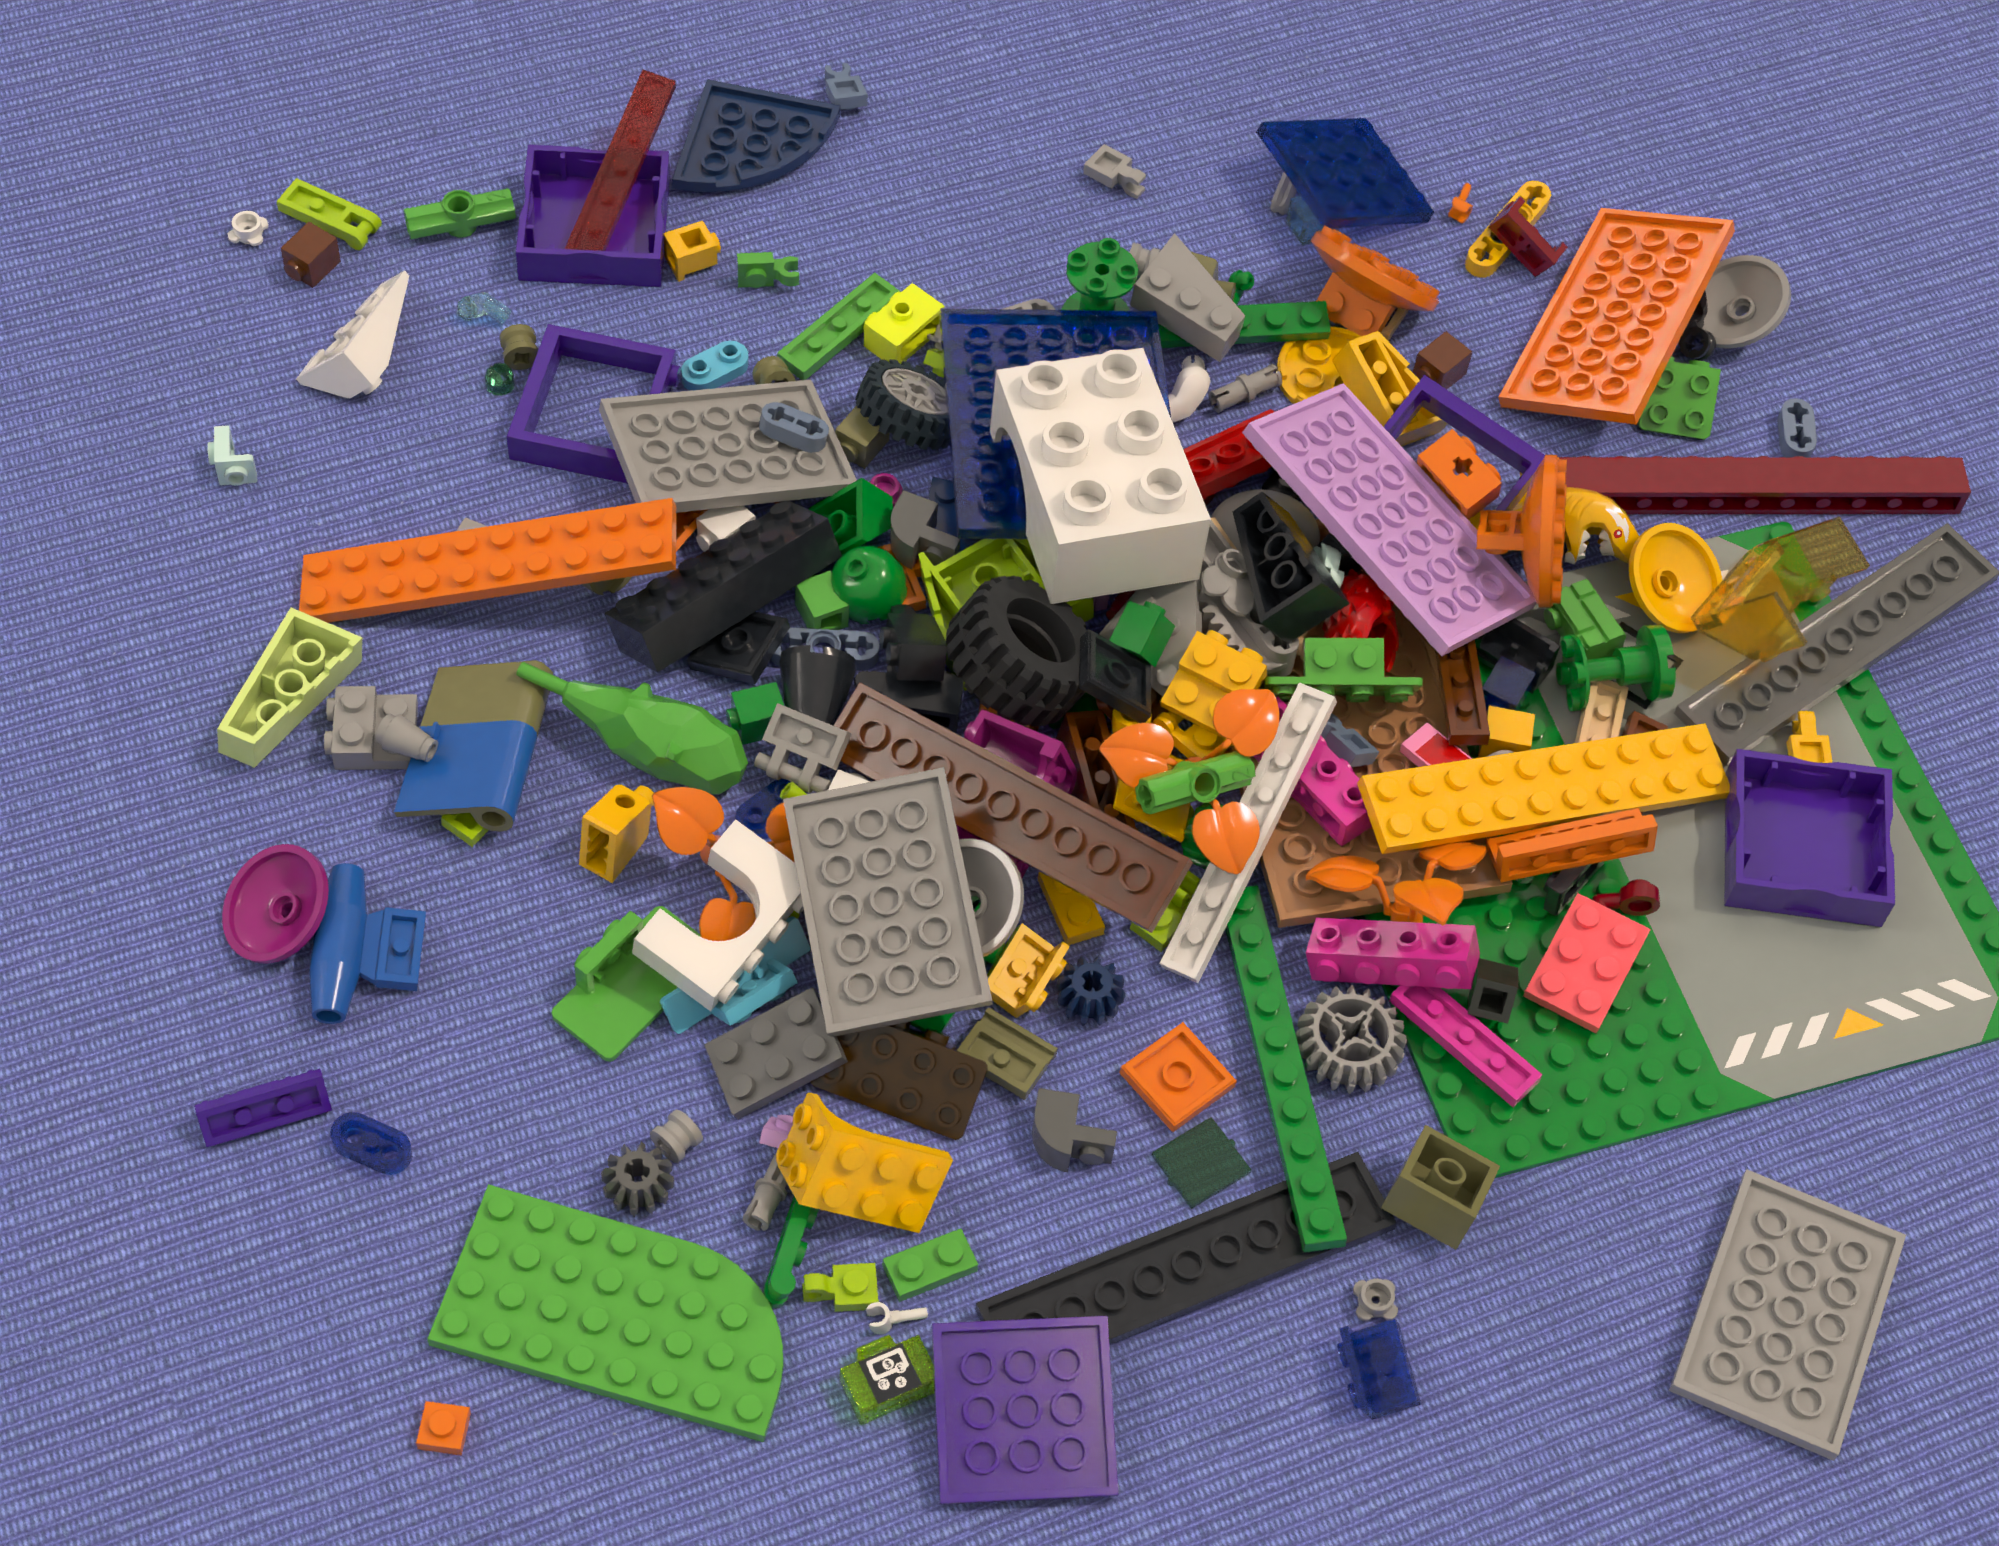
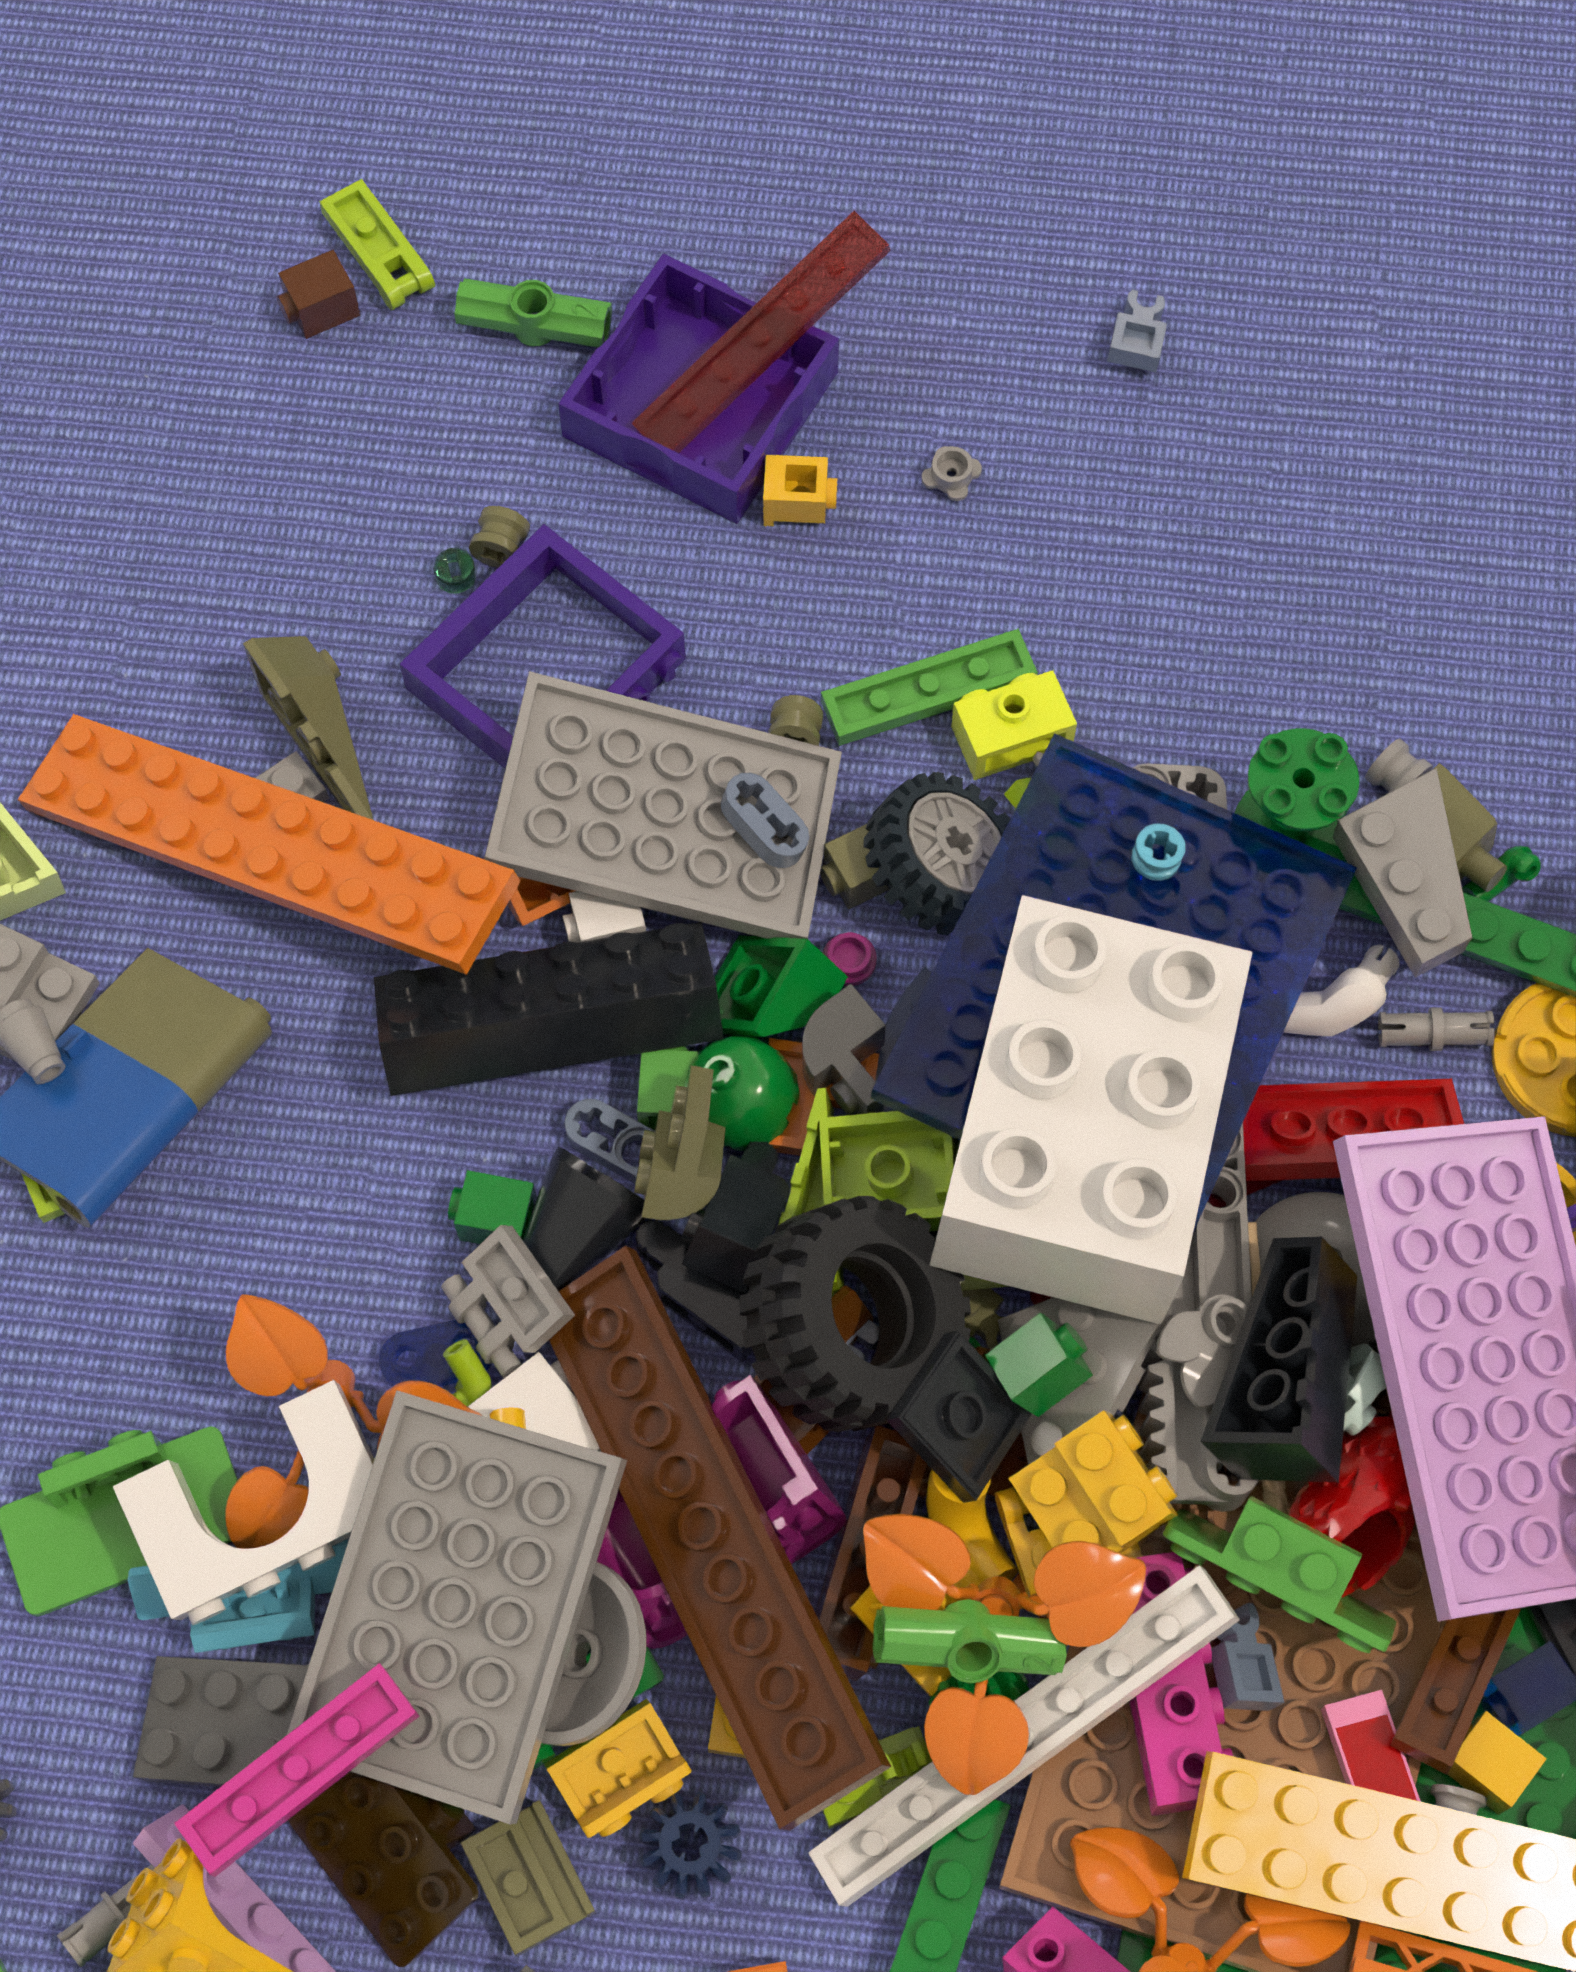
camera: 35 degrees right, 10 degrees up
light aqua bracket [208,426,257,486] -> none
white plate [228,211,268,246] -> none
white wedge [296,270,409,399] -> none
clear light blue arm [457,292,512,326] -> none
bright green piece [516,662,748,794] -> none
yellow torso [579,785,654,883] -> none
light grey wheel [650,1109,703,1163] -> none
dark blue plate [672,79,841,192] -> none
medium azure plate [681,341,748,391] -> none
black tile [686,612,790,684] -> none
bright green plate [737,252,799,288] -> none
light grey plate [1084,144,1146,199] -> none
none -> dark pink plate [174,1663,419,1877]
none -> olive wedge [243,636,374,820]
none -> olive brick [634,1066,725,1220]
none -> light grey plate [922,446,982,501]
none -> medium azure bush [1132,823,1185,881]

